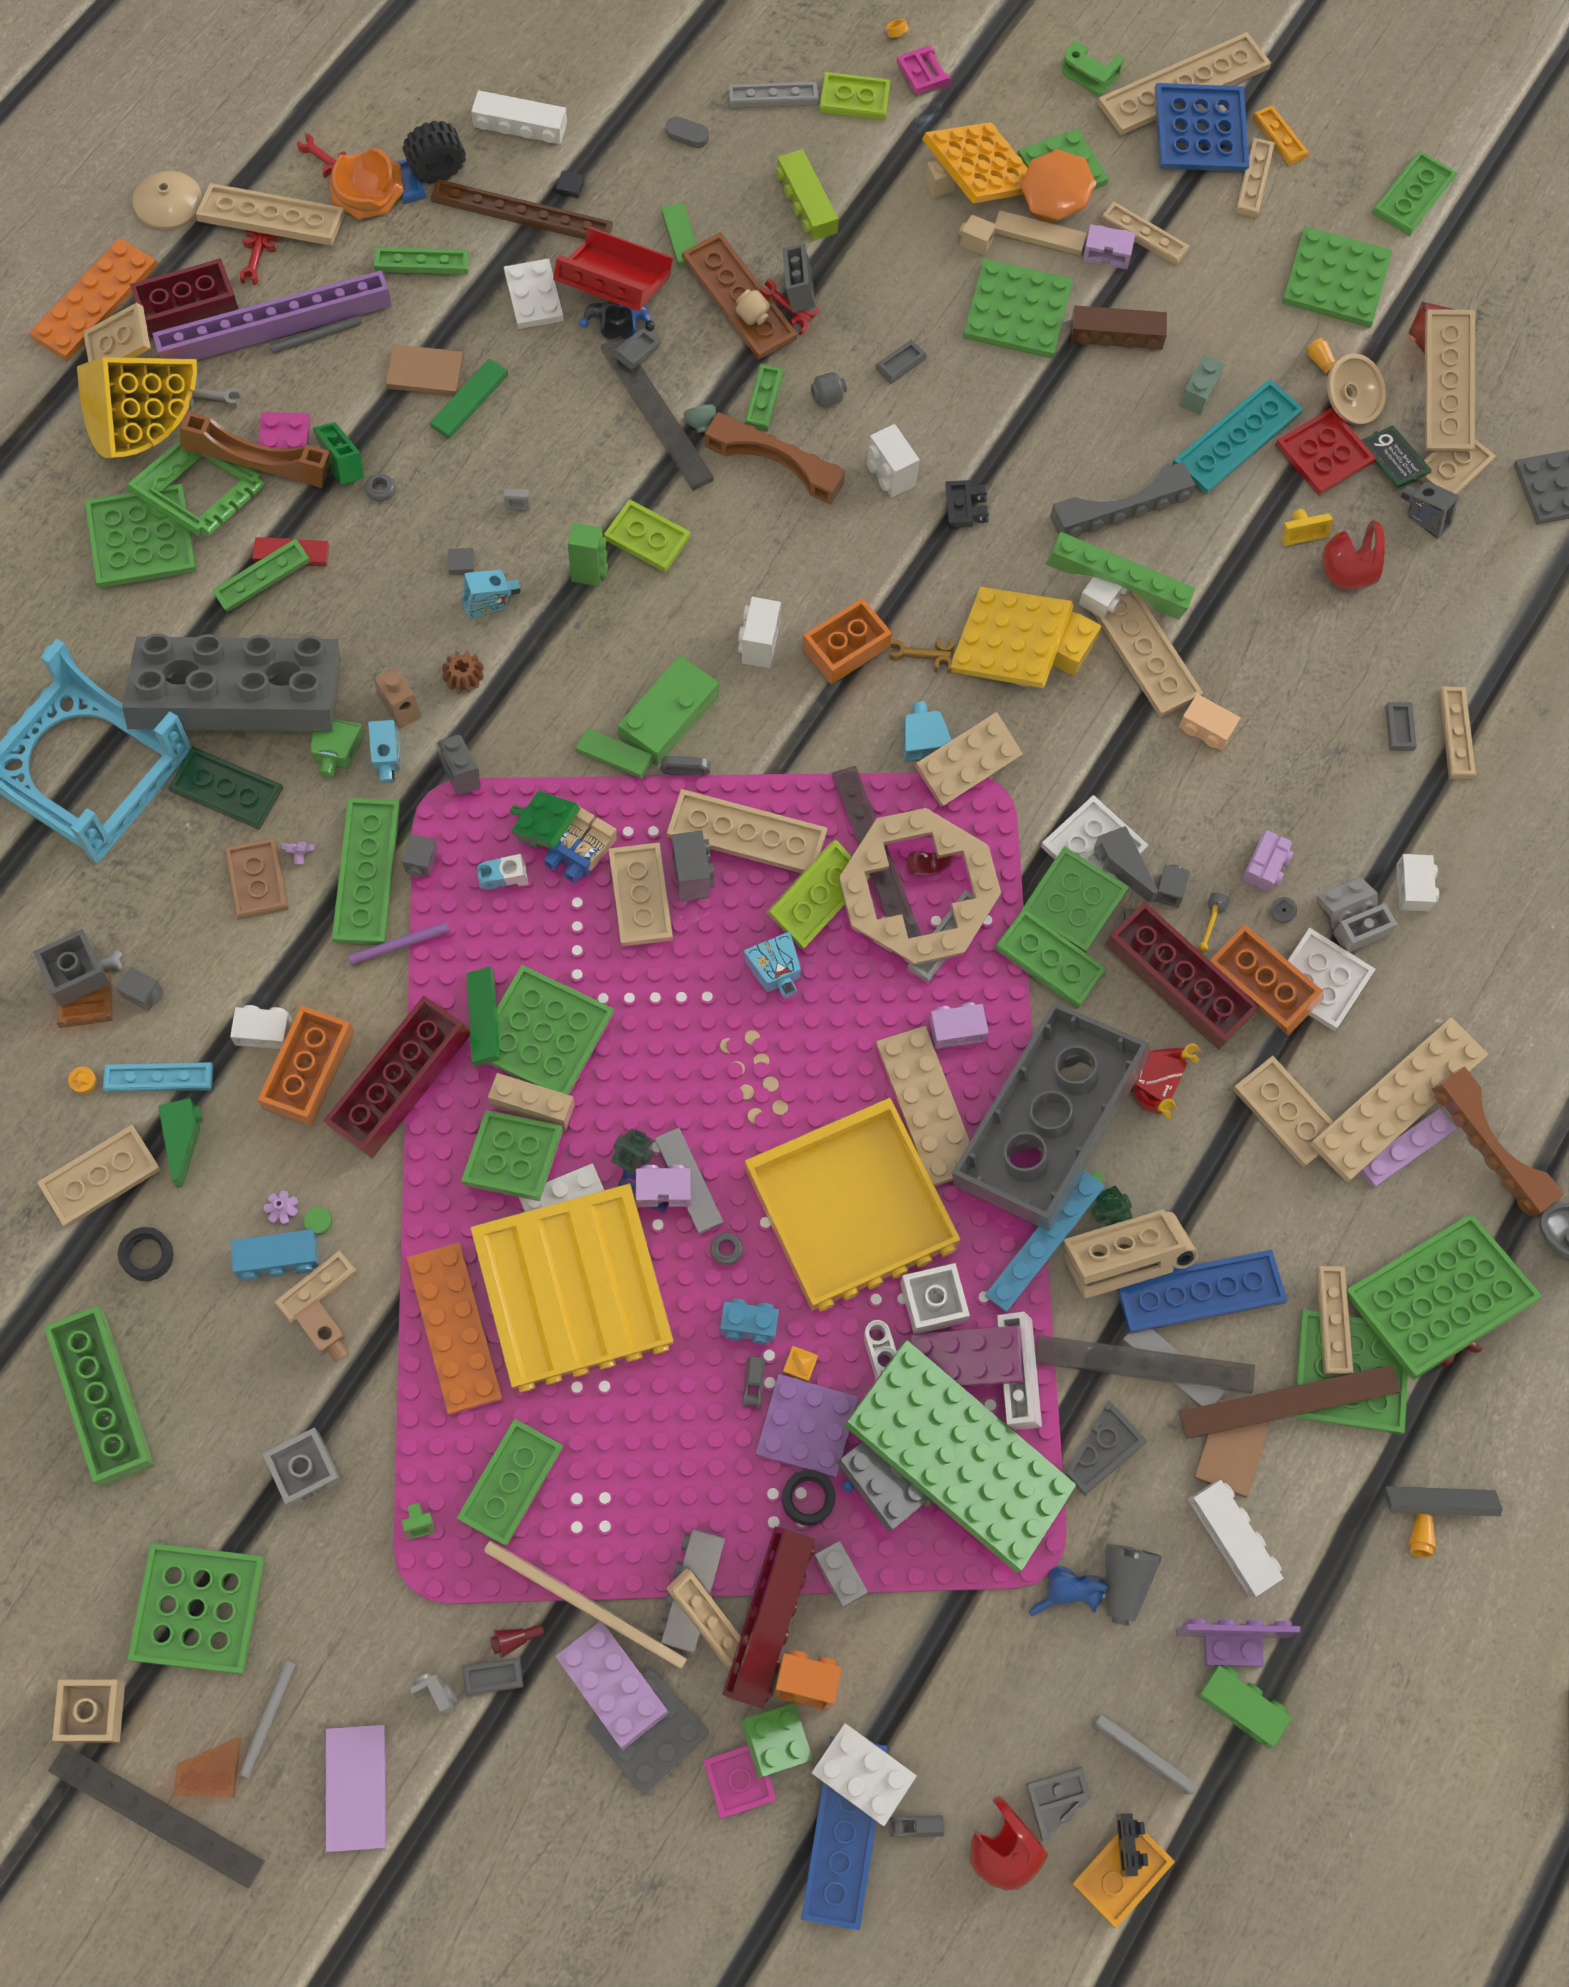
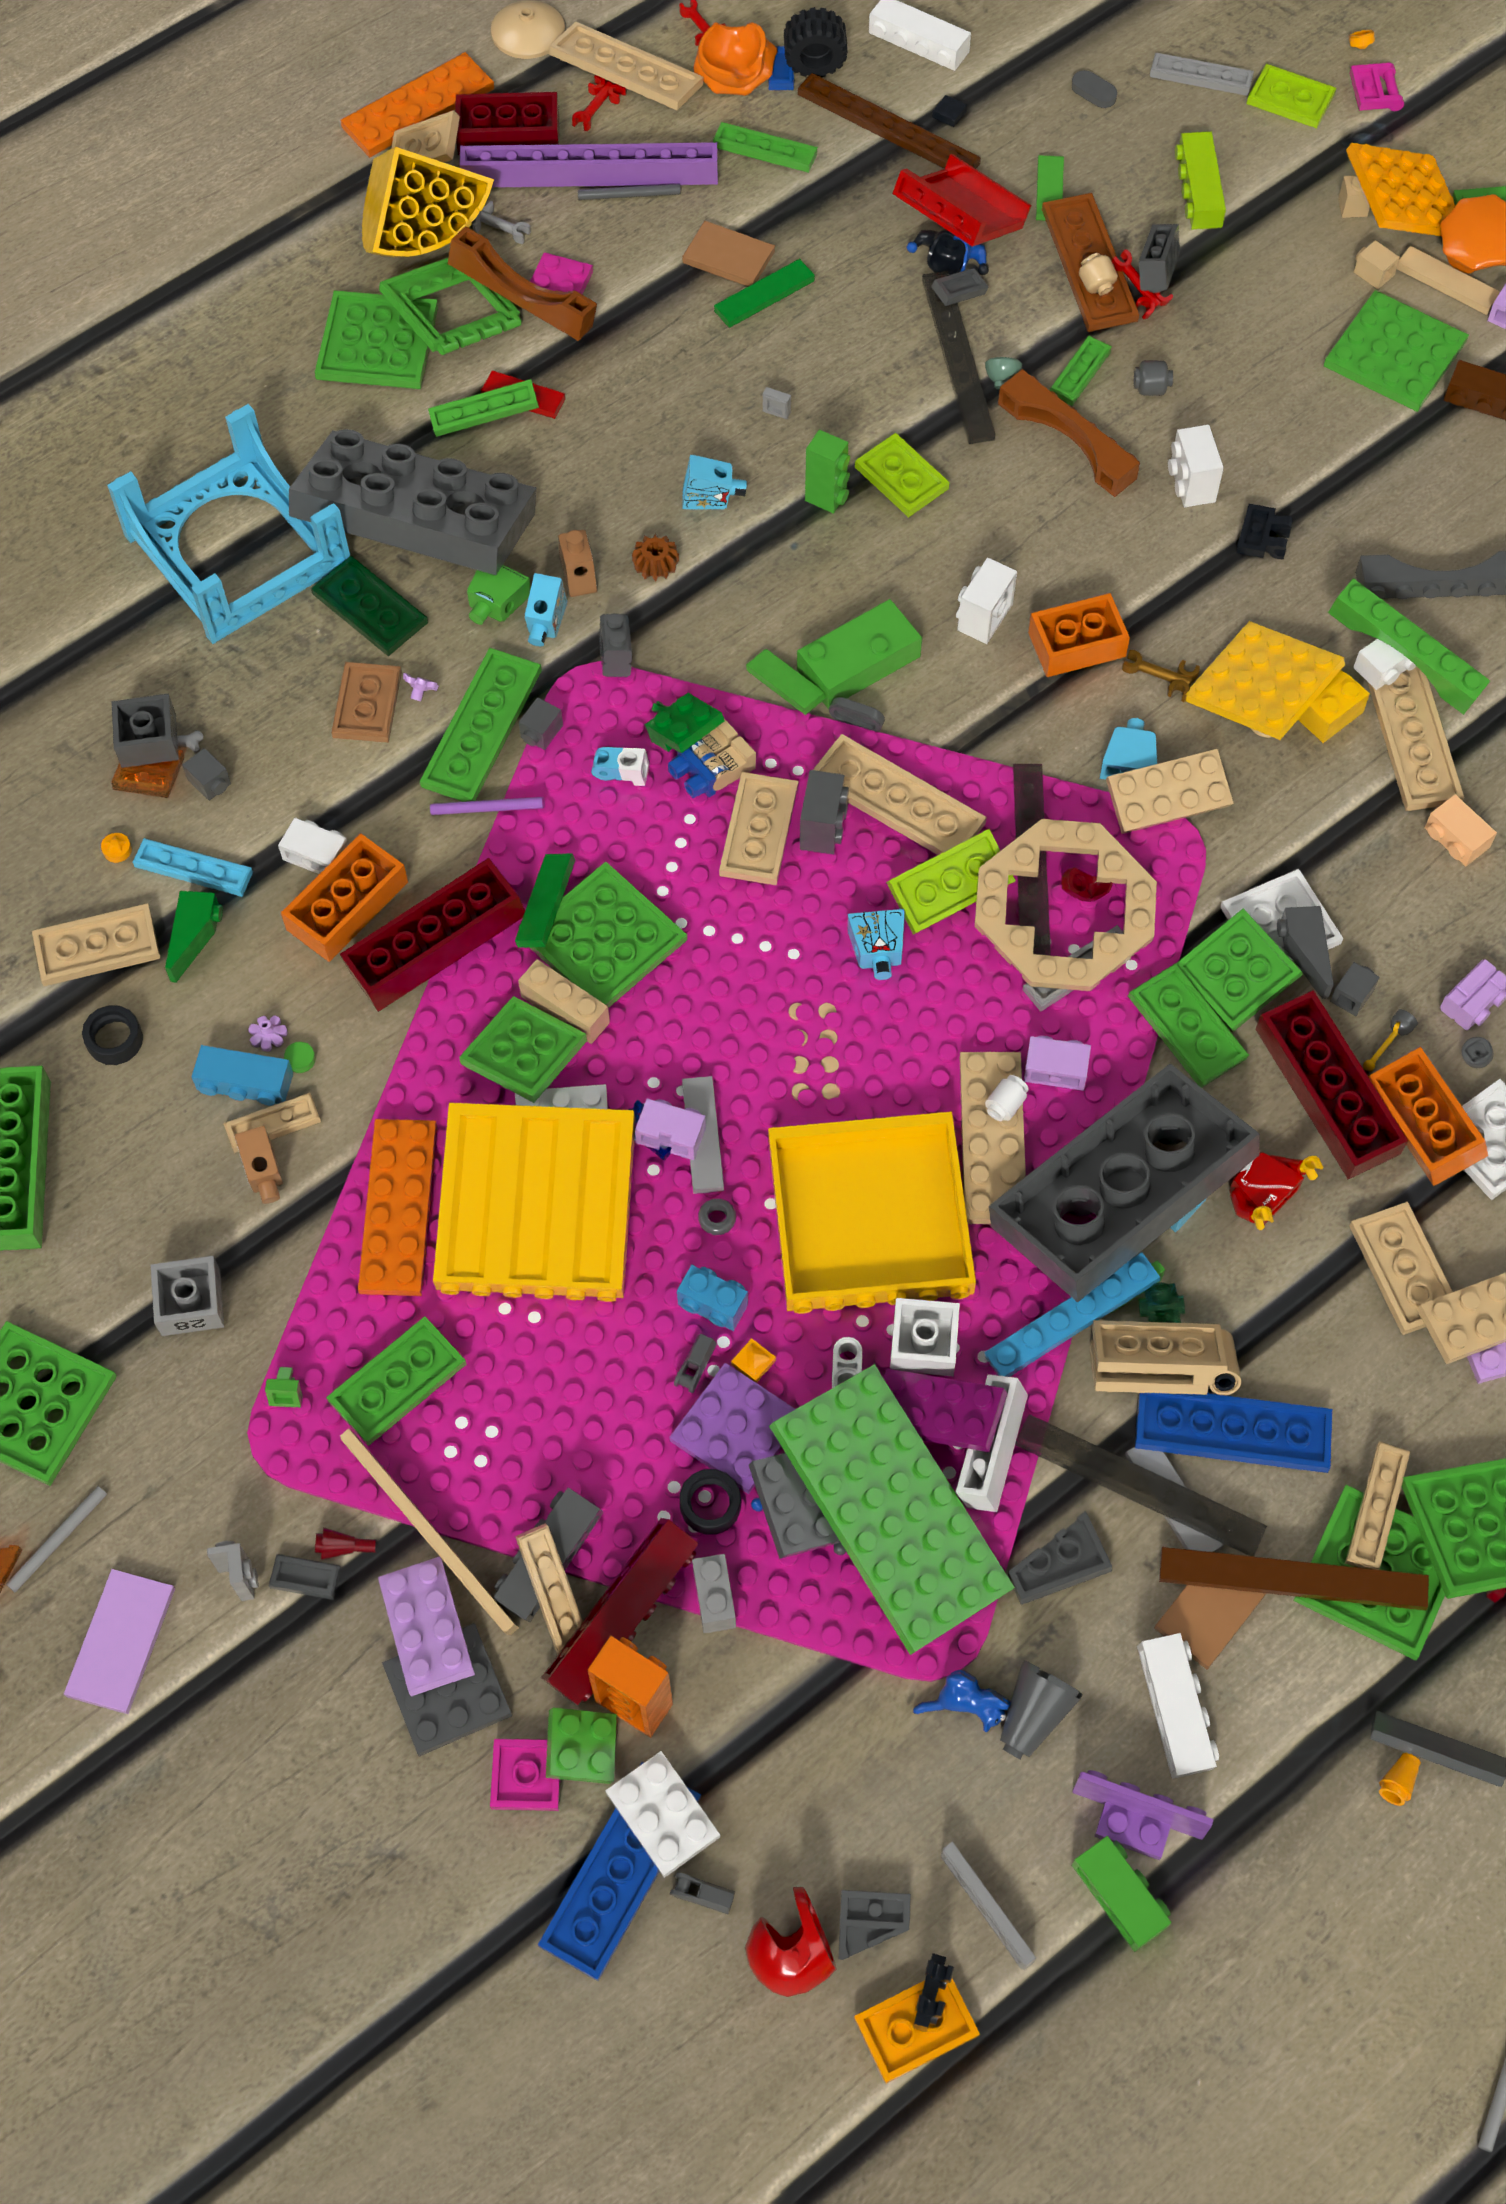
camera: 25 degrees right, 5 degrees down
green slope [313,422,364,484] -> none
dark grey piece [365,473,395,501] -> none
dark grey tile [449,548,474,574] -> none
white plate [504,259,564,329] -> none
clear green brick [611,1128,655,1174] -> none
dark grey tile [876,339,927,384] -> none
none -> white brick [985,1075,1029,1121]

